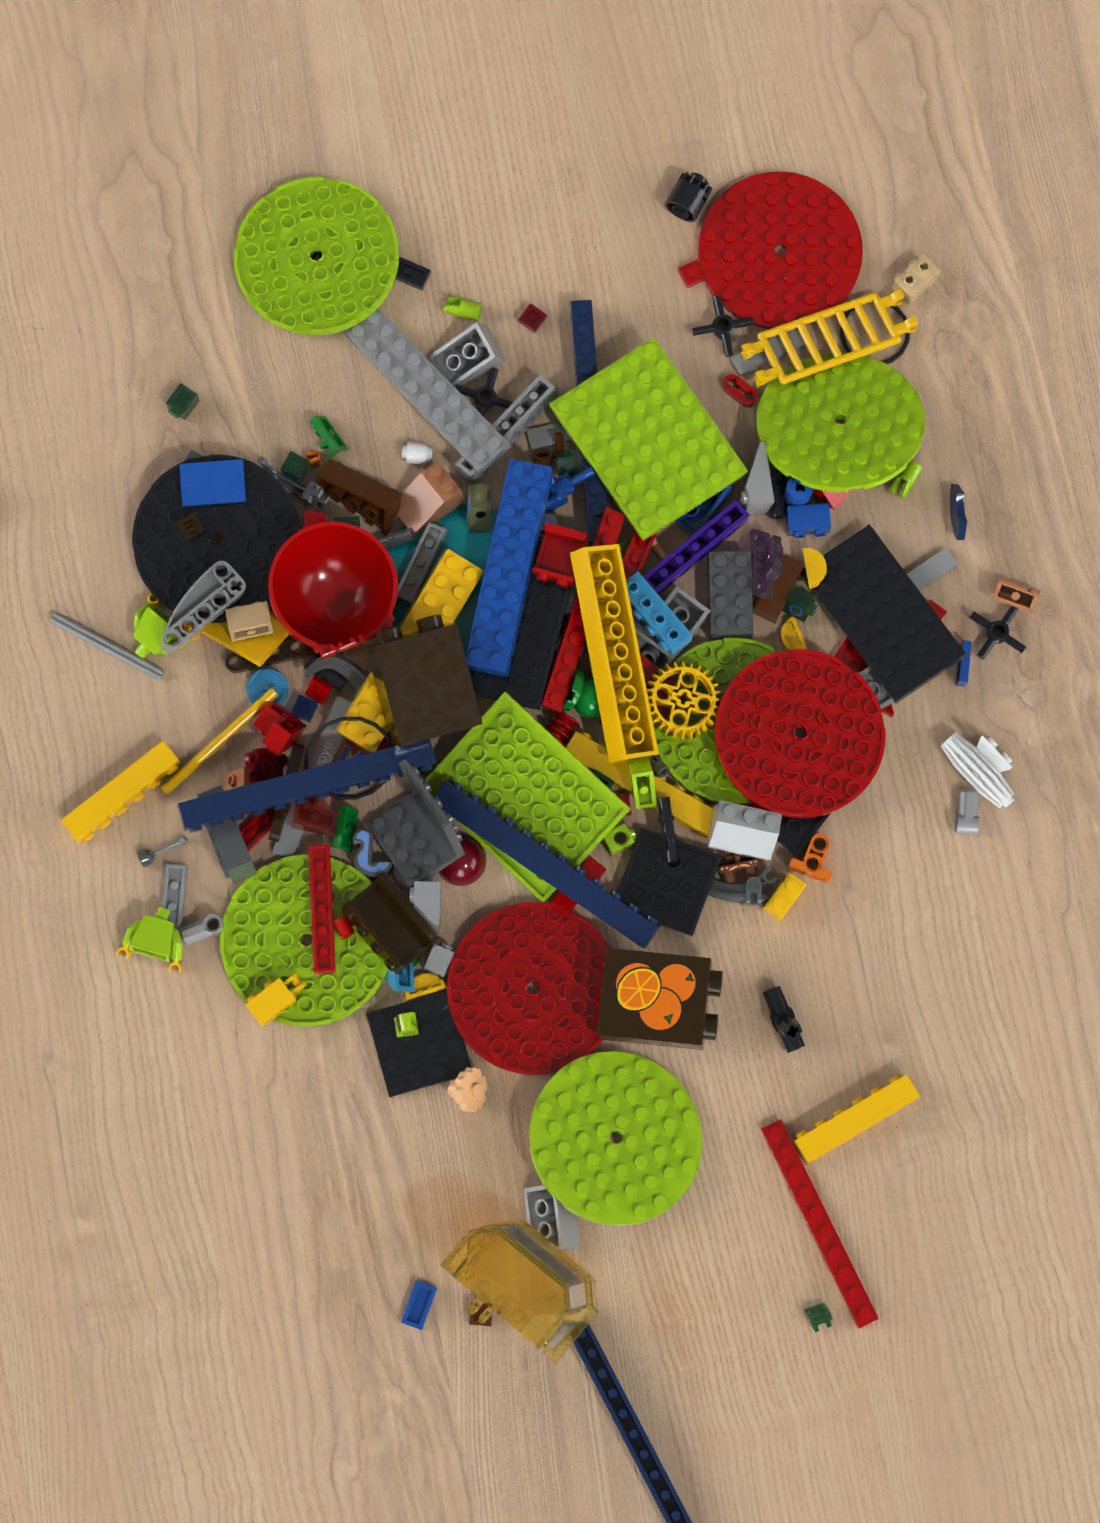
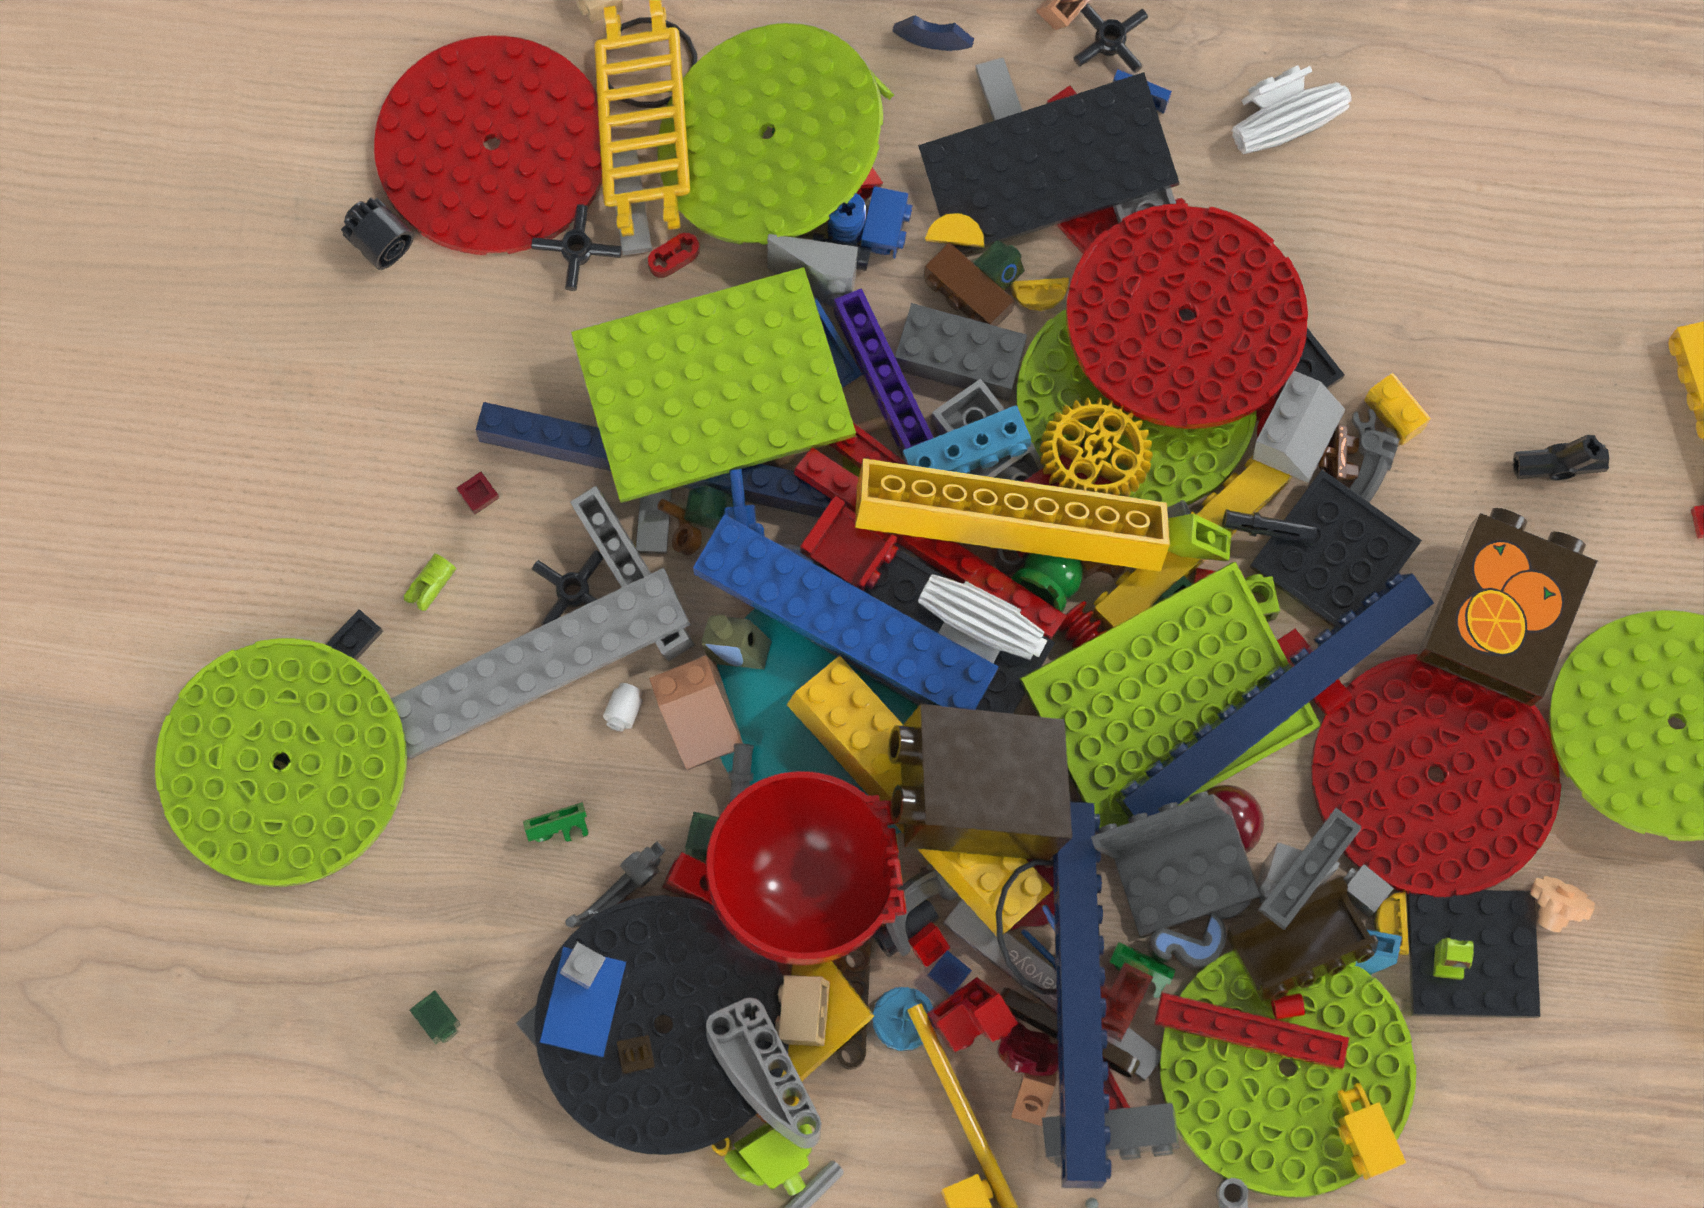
camera: 70 degrees left, 5 degrees down
clear green brick [280,451,310,484] -> none
orange hinge [305,450,322,468] -> none
reddish brown wedge [316,458,402,536] -> none
light grey tile [397,522,448,605] -> none
light grey slope [428,322,506,388] -> none
red plate [678,260,706,288] -> none
clear purple bracket [750,529,784,600] -> none
orange tile [787,834,833,884] -> none
light grey piece [955,791,979,835] -> none
none -> light grey brick [560,942,606,989]
none -> white plate [918,574,1047,663]
none -> dark grey plate [1258,808,1362,929]

